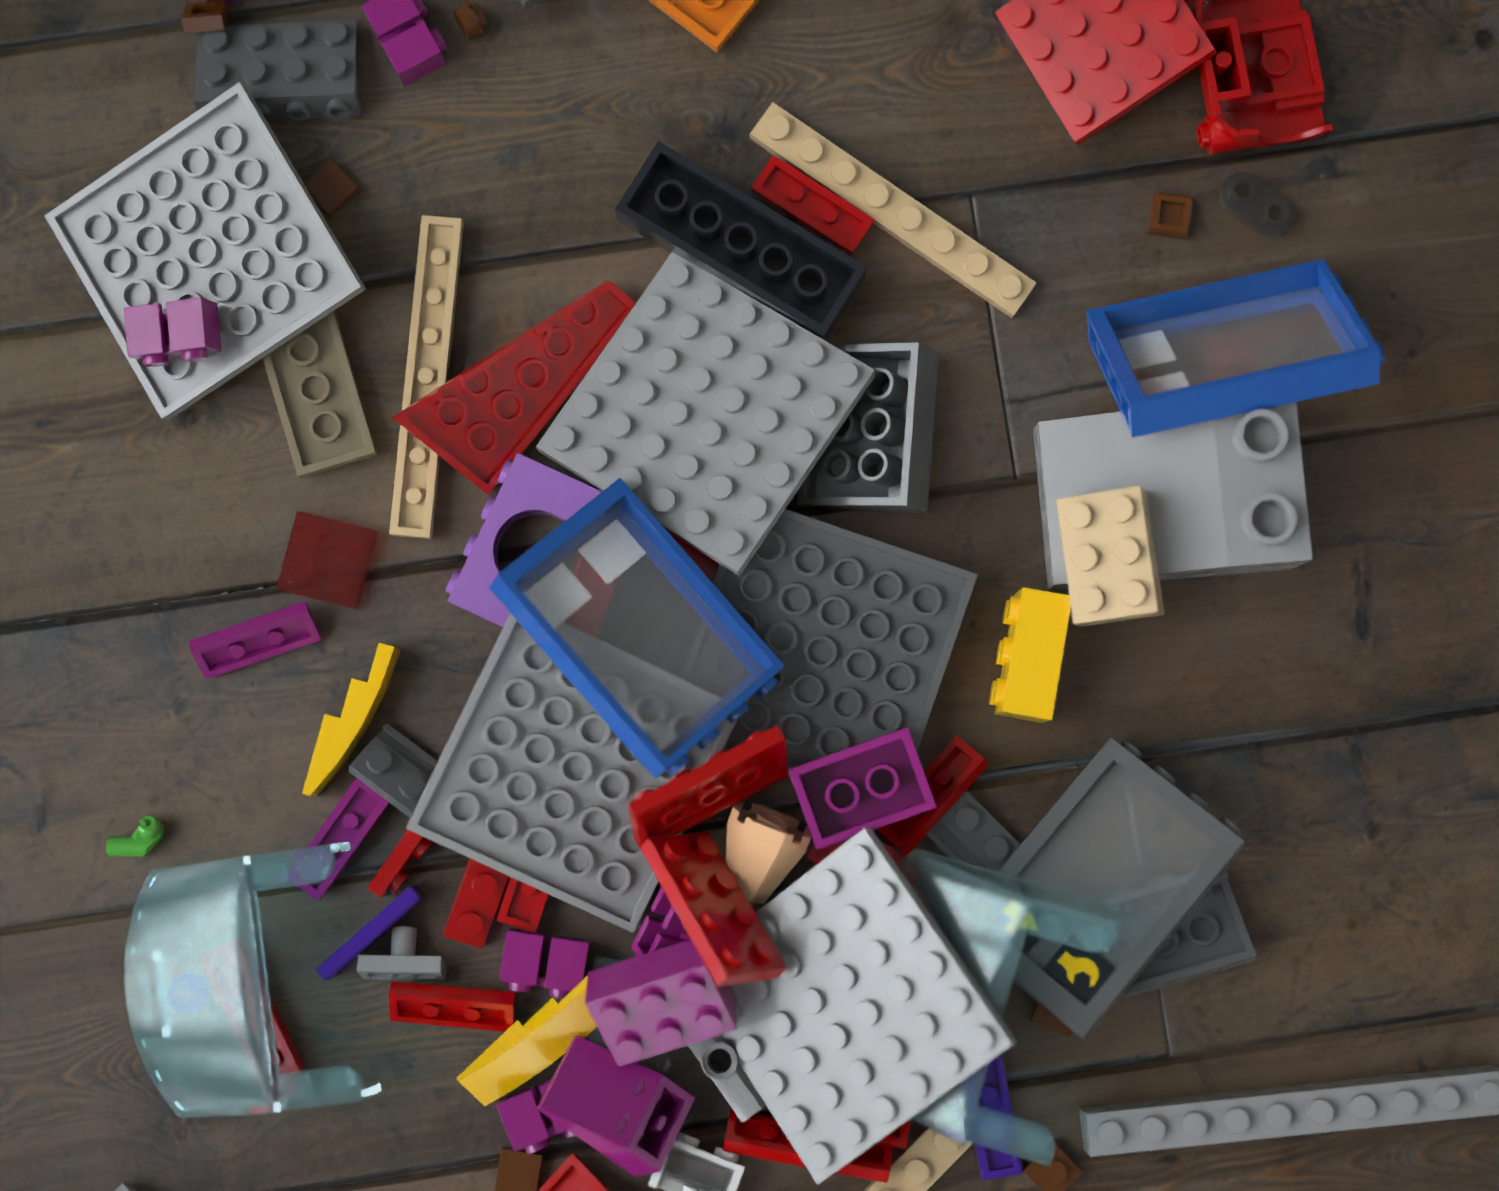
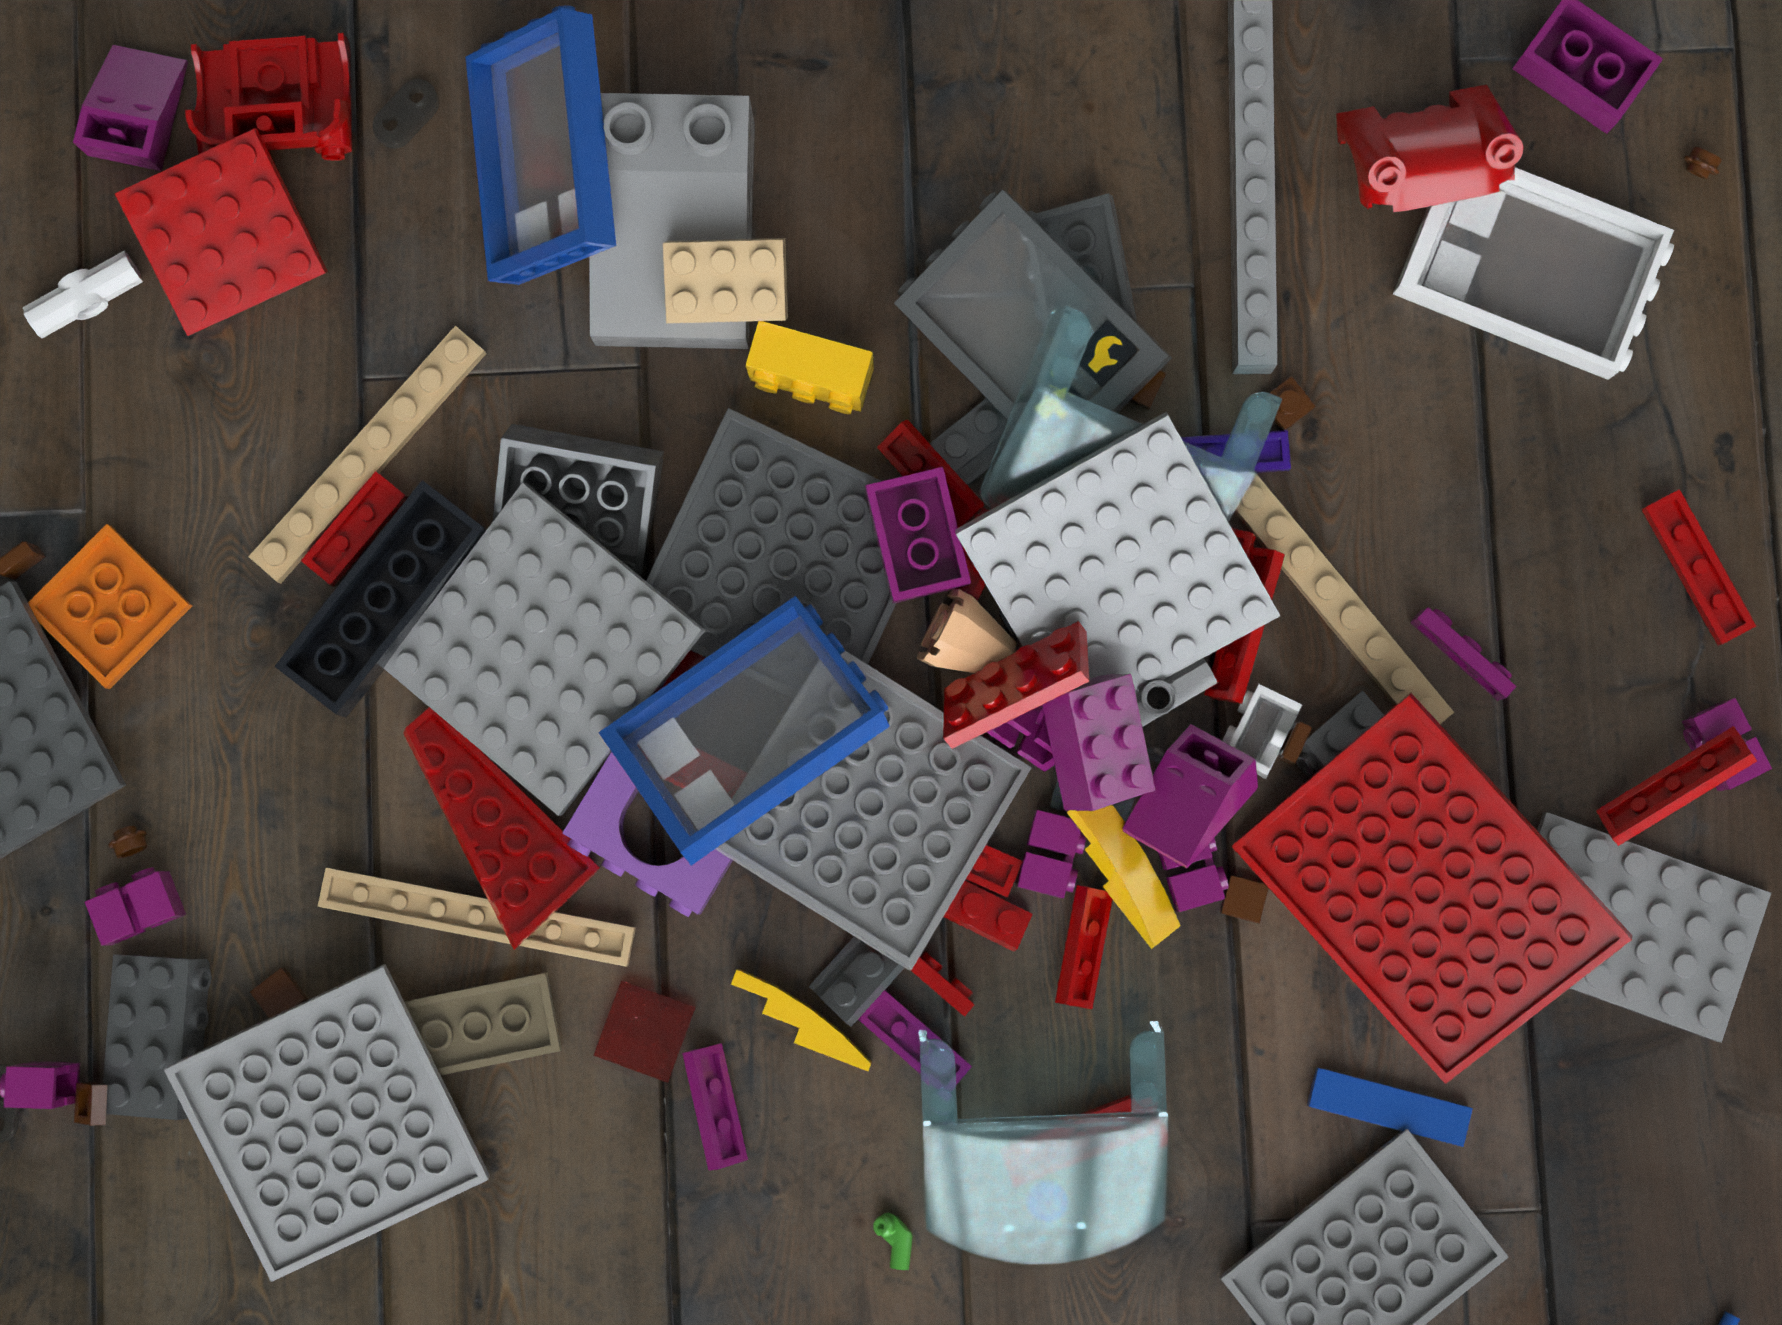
camera: 85 degrees left, 0 degrees up
piece [123,297,222,367] -> none
dark purple tile [315,885,425,981] -> none
light grey tile [357,926,446,981] -> none
red plate [627,726,788,853] -> none
reddish brown tile [1147,191,1194,240] -> none

